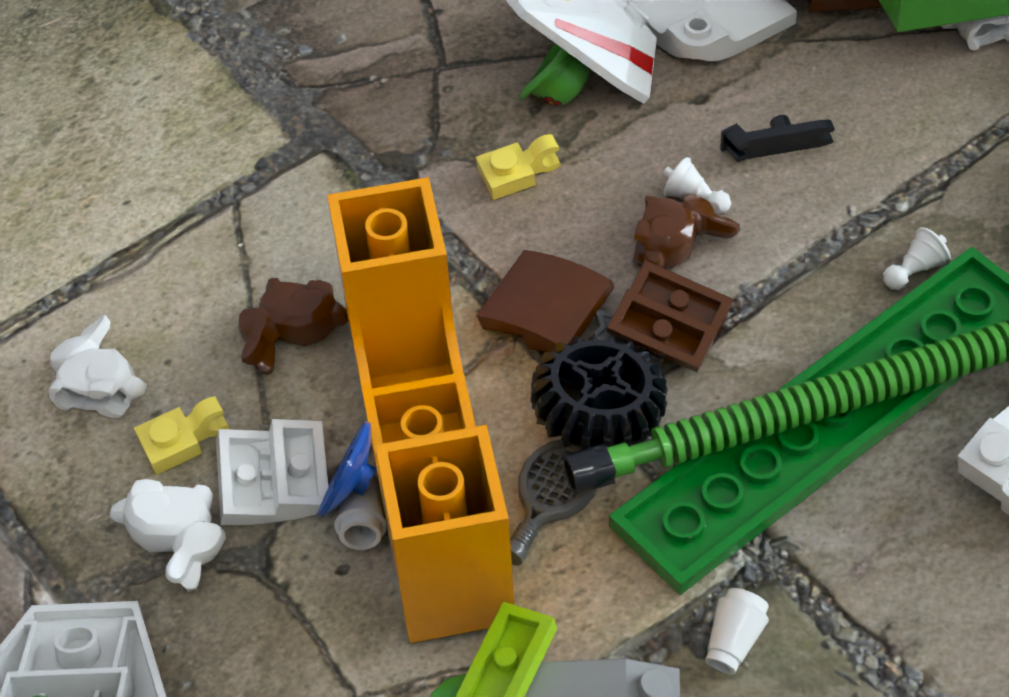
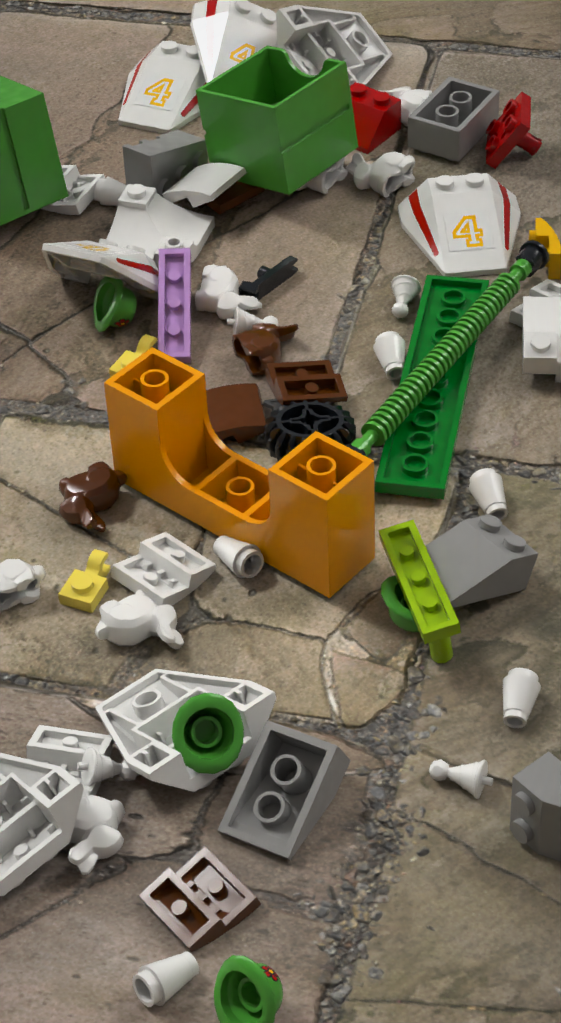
camera: 40 degrees left, 10 degrees down
blue dish [317,421,376,518] -> none
none -> lavender piece [158,248,191,363]
none -> white animal [195,264,262,319]
none -> white cone [373,331,405,380]

